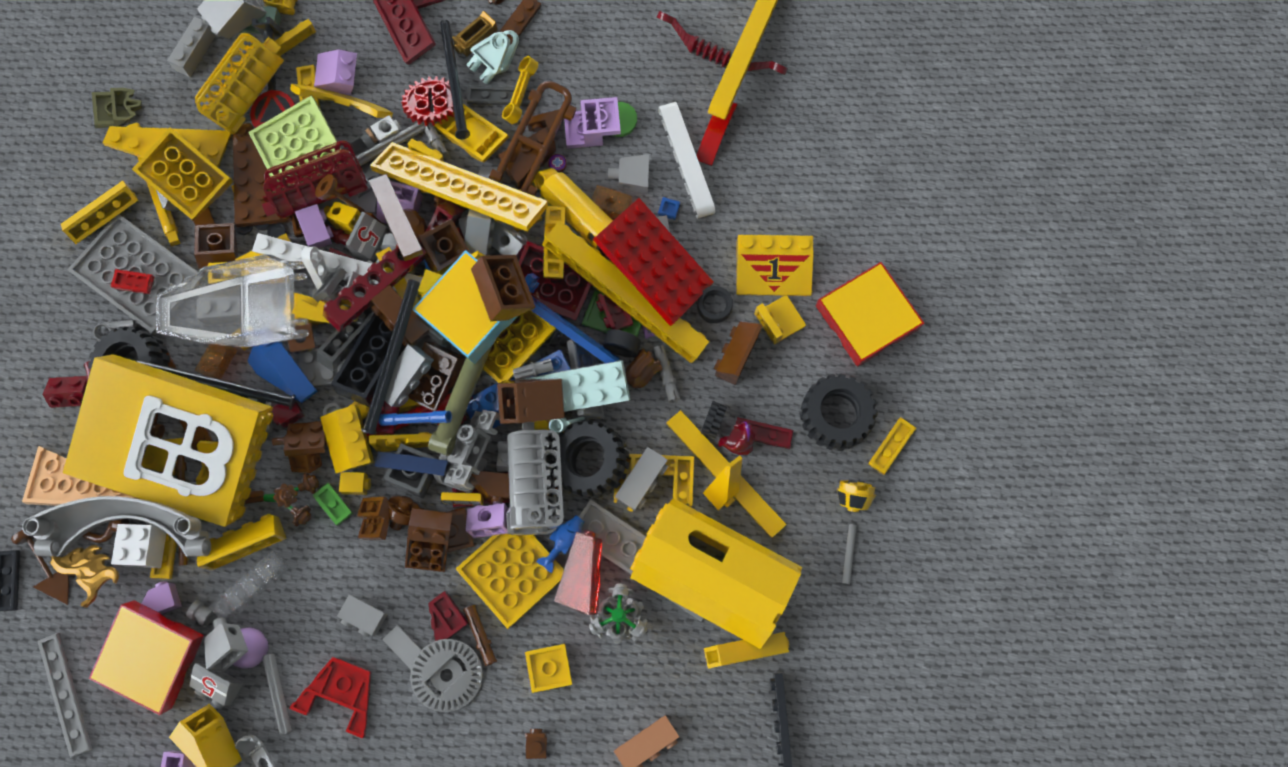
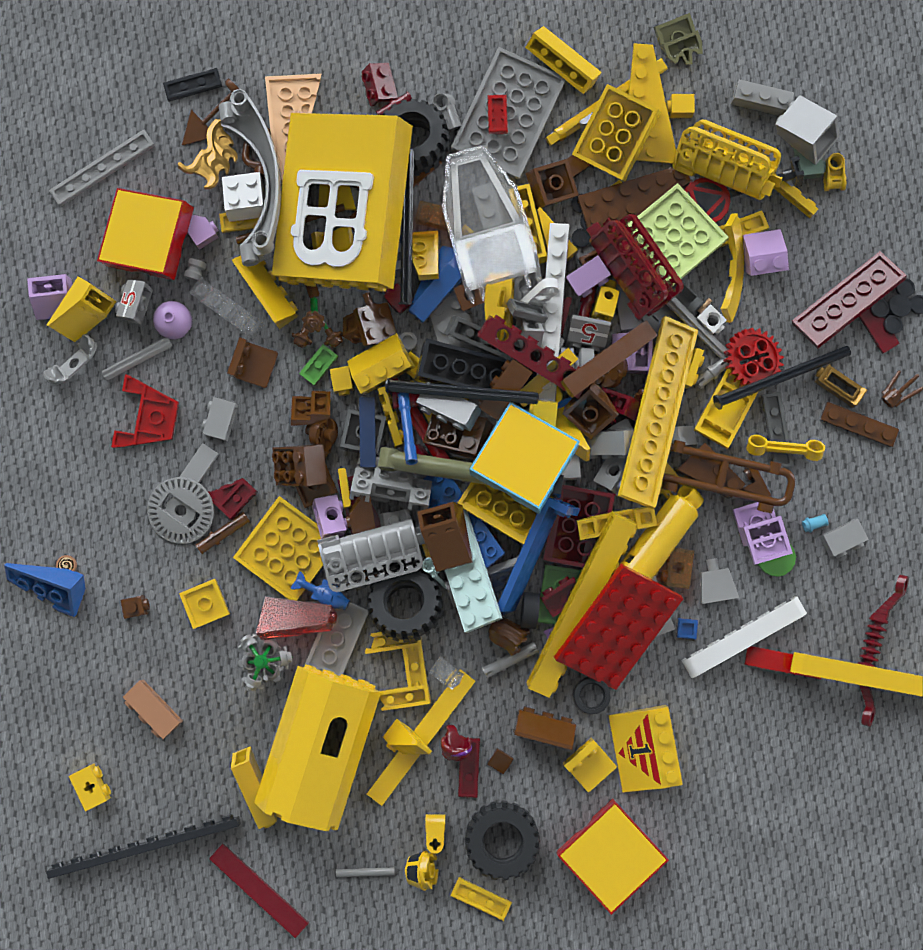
camera: 80 degrees right, 10 degrees up
light grey torso [204,618,248,672] -> none
reddish brown piece [315,174,384,225] -> none
light grey bush [457,424,477,445] -> none
light aqua piece [467,30,519,85] -> none
reddish brown slope [471,255,536,322] -> none
light grey axle [513,359,553,380] -> none
tile [548,154,567,173] -> none
light grey brick [615,447,668,511] -> none
black tyre [701,401,728,439] -> none
none -> dark red tile [209,843,309,938]
none -> reddish brown bracket [227,337,278,388]
none -> yellow wing [412,231,439,280]
none -> yellow piece [425,814,445,853]
none -> clear brick [429,656,464,690]
none -> reddish brown slope [487,748,514,774]
none -> yellow brick [666,94,695,118]
none -> medium azure pin [802,514,829,533]
none -> light grey brick [819,519,869,558]

